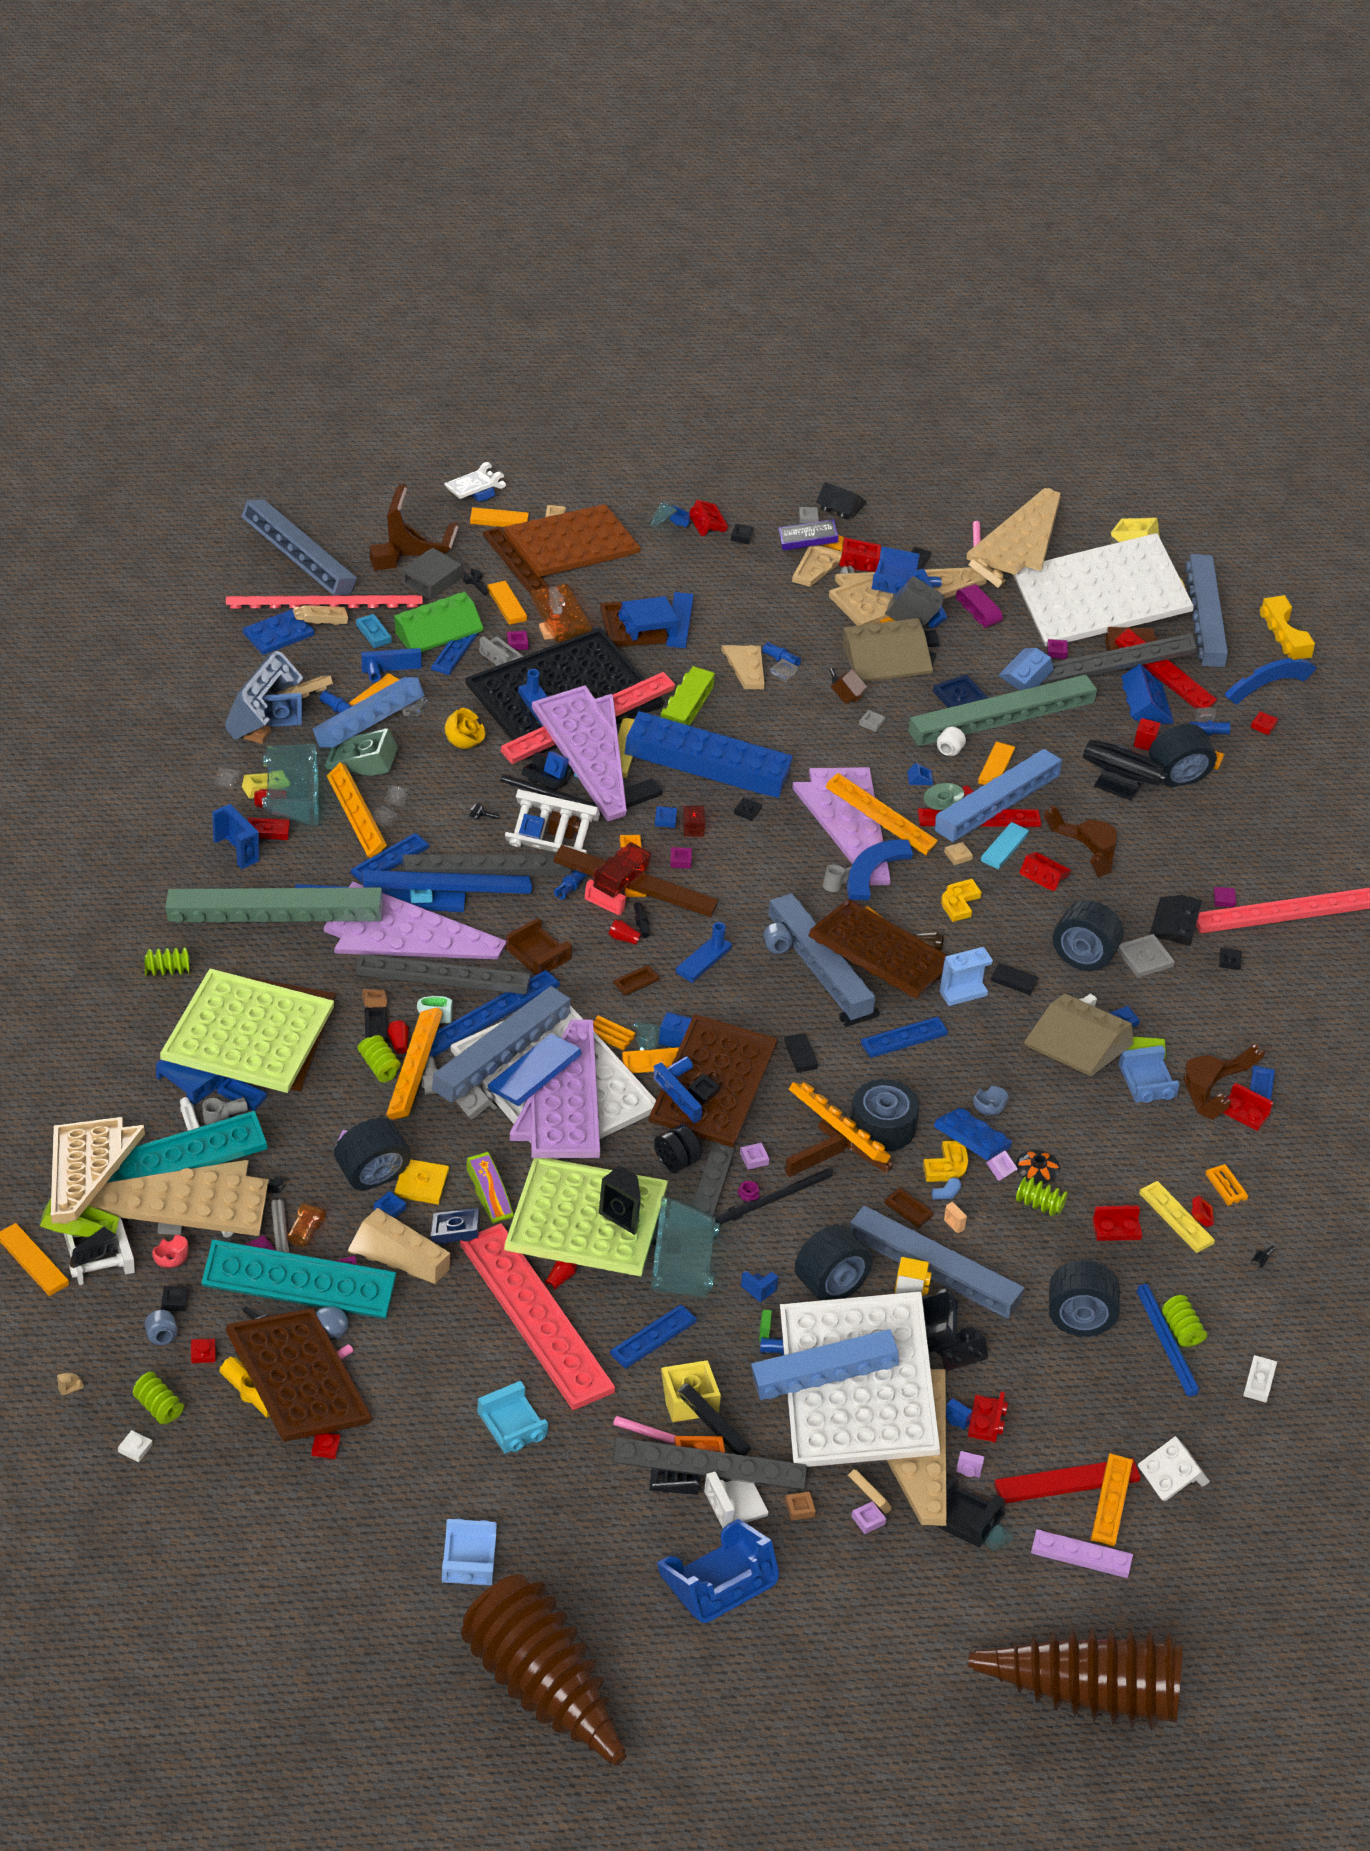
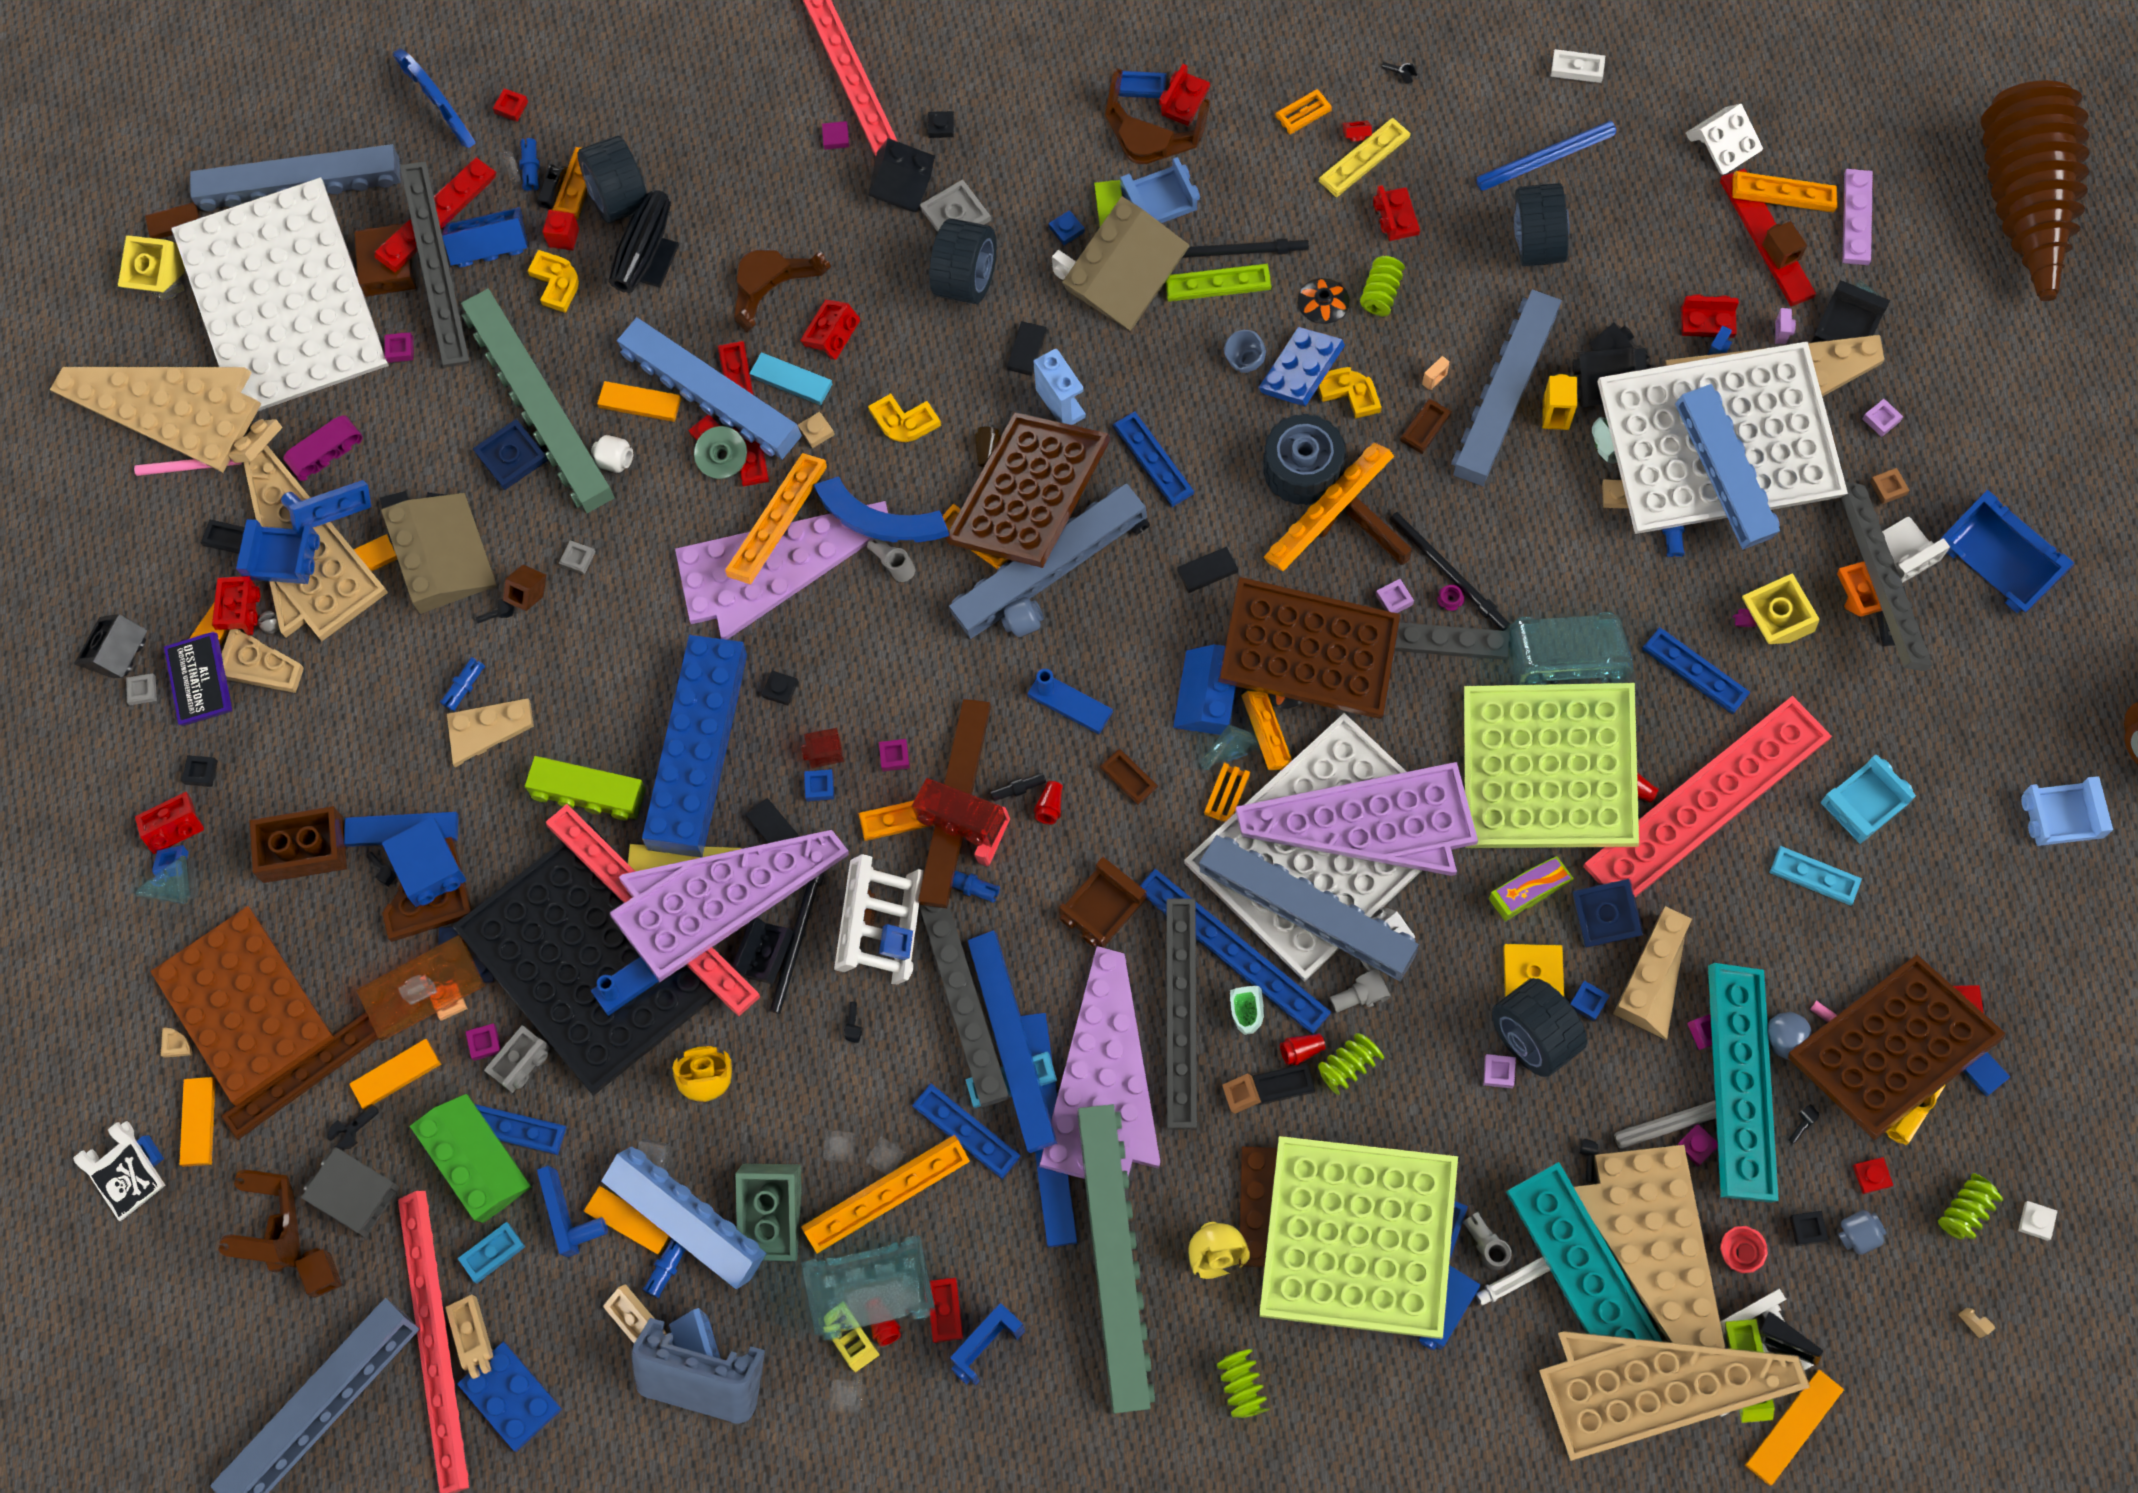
camera: 90 degrees left, 25 degrees up
clear orange piece [288,1203,326,1247] -> none
light orange plate [386,1007,443,1120] -> none
tile [488,1033,582,1106] -> none
blue plate [544,751,569,779] -> none
black slope [599,1166,641,1235] -> none
bright pink bar [613,1416,676,1445] -> none
blue piece [654,1056,702,1123] -> none
black wheel [654,1124,701,1173] -> none
black beam [677,1383,751,1456] -> none
black plate [688,1073,720,1105] -> none
blue panel [741,1271,778,1302] -> none
bright green tile [759,1310,772,1342] -> none
clear plate [770,658,798,682] -> none
black wheel [794,1225,873,1301] -> none
tan tile [848,1469,892,1514] -> none
dark grey brick [885,576,945,627] -> none
blue slope [907,763,933,785] -> none
medium blue arm [931,1177,961,1200] -> none
lavender plate [986,1151,1017,1181] -> none
medium blue slope [998,648,1054,690] -> none
lime piece [1162,1295,1207,1347] -> none
yellow arch [1260,595,1315,660] -> none
none -> reddish brown tile [145,202,200,239]
none -> reddish brown brick [250,806,347,883]
none -> yellow plate [528,250,579,313]
none -> lime tile [1165,264,1271,302]
none -> black bar [1182,238,1309,258]
none -> light yellow cylinder [1188,1222,1250,1279]
none -> reddish brown brick [1762,221,1807,269]
none -> medium azure tile [1769,846,1862,906]
none -> blue tile [1963,1052,2010,1097]

